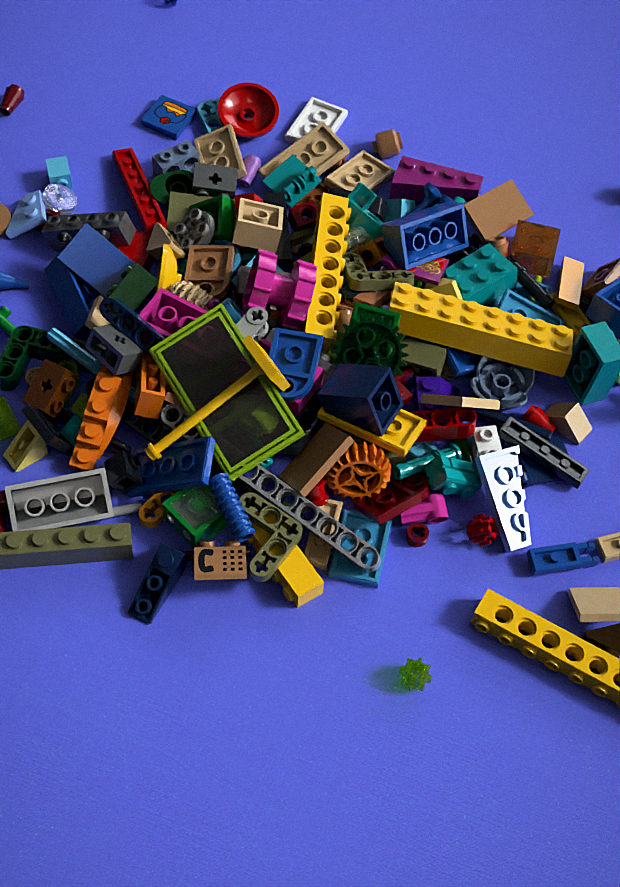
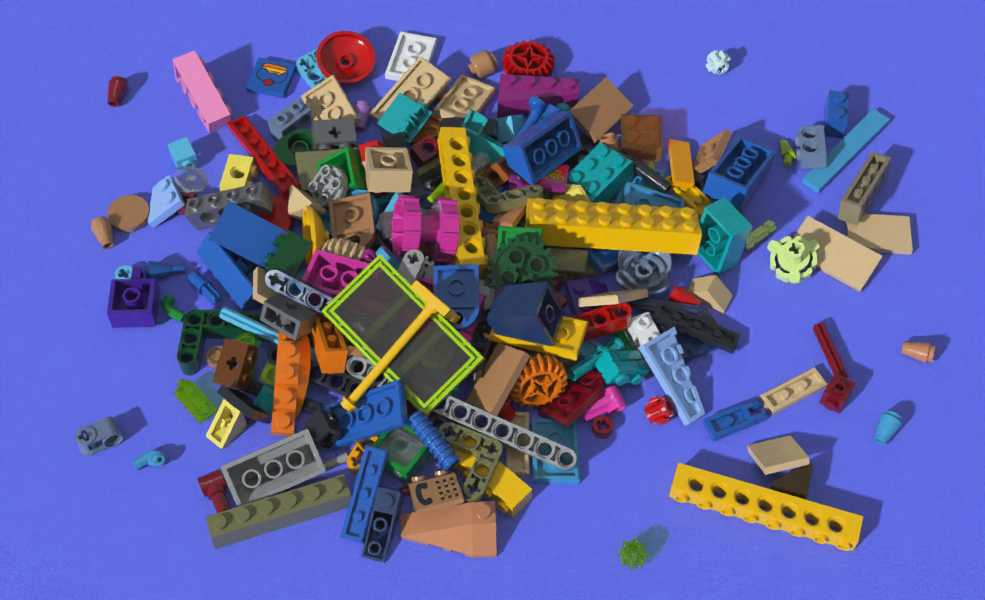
camera: 10 degrees left, 0 degrees up
none -> bright pink wedge [173,50,233,133]
none -> blue axle [188,270,222,305]
none -> light yellow brick [219,154,258,191]
none -> blue tile [340,445,390,544]
none -> nougat wedge [401,501,497,558]
none -> red gear [502,39,555,77]

